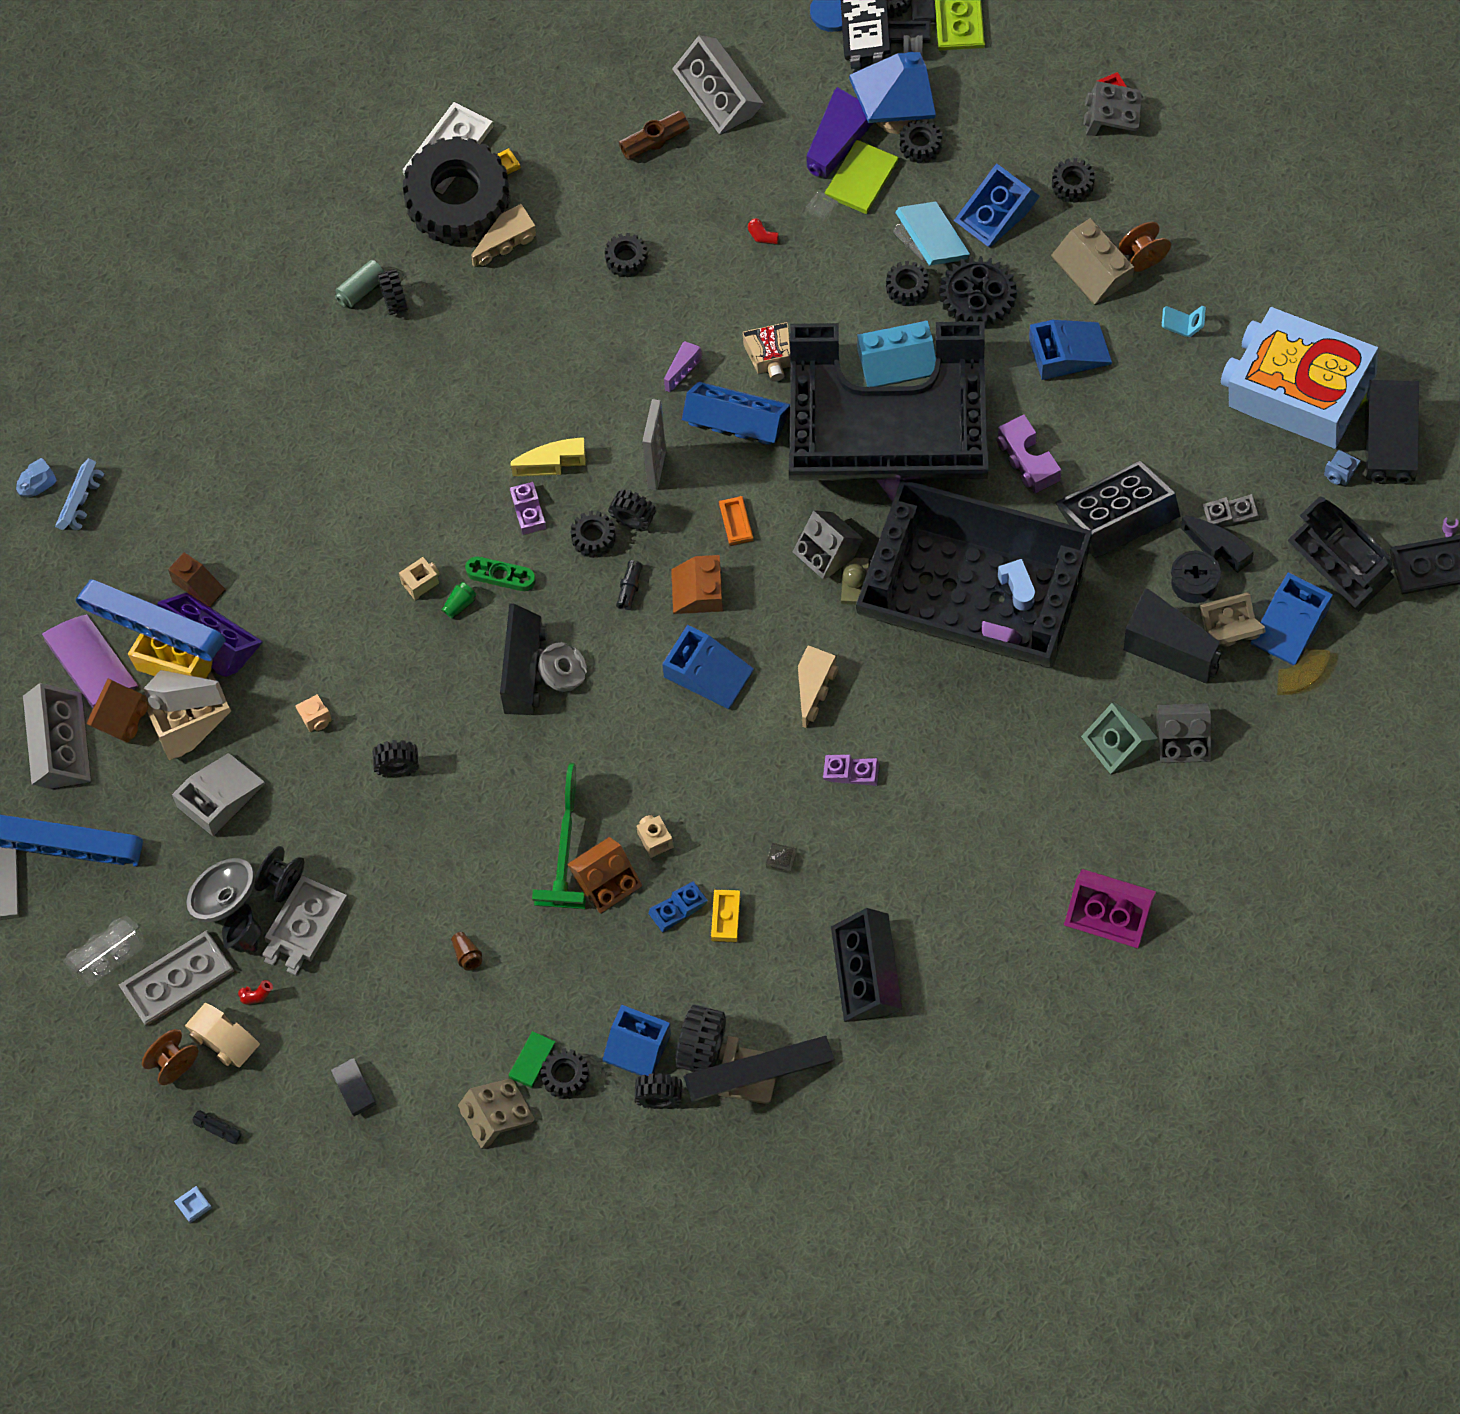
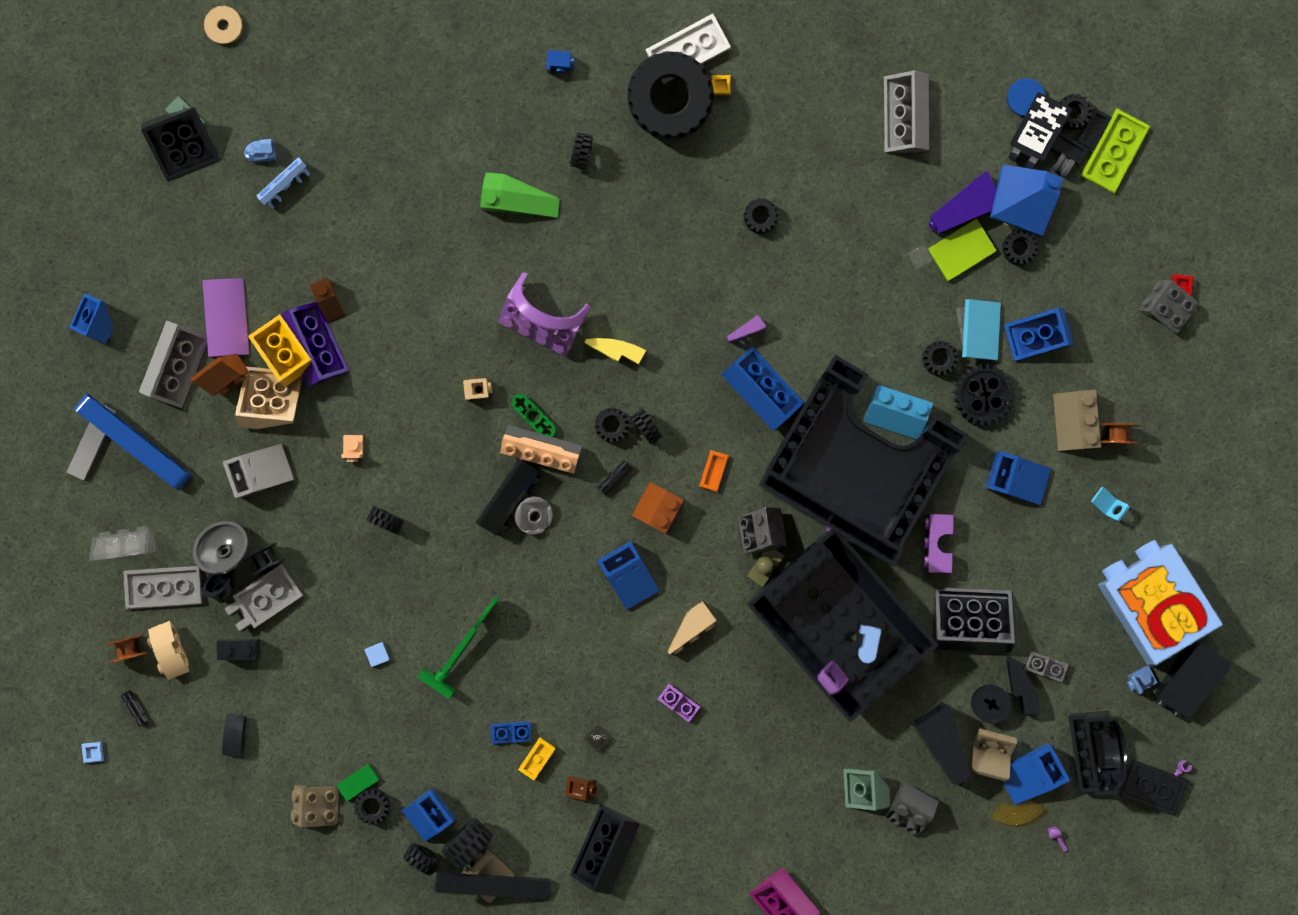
camera: 25 degrees right, 25 degrees up
beam [75,579,226,661] -> none
light grey slope [144,670,226,712] -> none
red arm [238,980,273,1005] -> none
sand green brick [335,260,384,308] -> none
green cone [441,582,477,619] -> none
reddish brown cone [451,932,482,971] -> none
tan slope [471,204,536,267] -> none
medium lavender slope [510,482,546,535] -> none
dark orange slope [567,837,642,913] -> none
reddish brown piece [619,111,690,160] -> none
tan brick [637,815,674,858] -> none
light grey tile [642,399,667,490] -> none
torso [743,322,791,381] -> none
red arm [748,218,779,244] -> none
black tyre [1052,158,1095,203] -> none
none -> black brick [217,639,260,660]
none -> light blue tile [364,642,390,667]
none -> bright green wedge [480,172,560,218]
none -> medium lavender piece [498,272,591,357]
none -> light nougat piece [500,425,582,473]
none -> blue brick [546,50,575,74]
none -> reddish brown bracket [565,776,597,801]
none -> medium lavender hand [1048,827,1068,852]

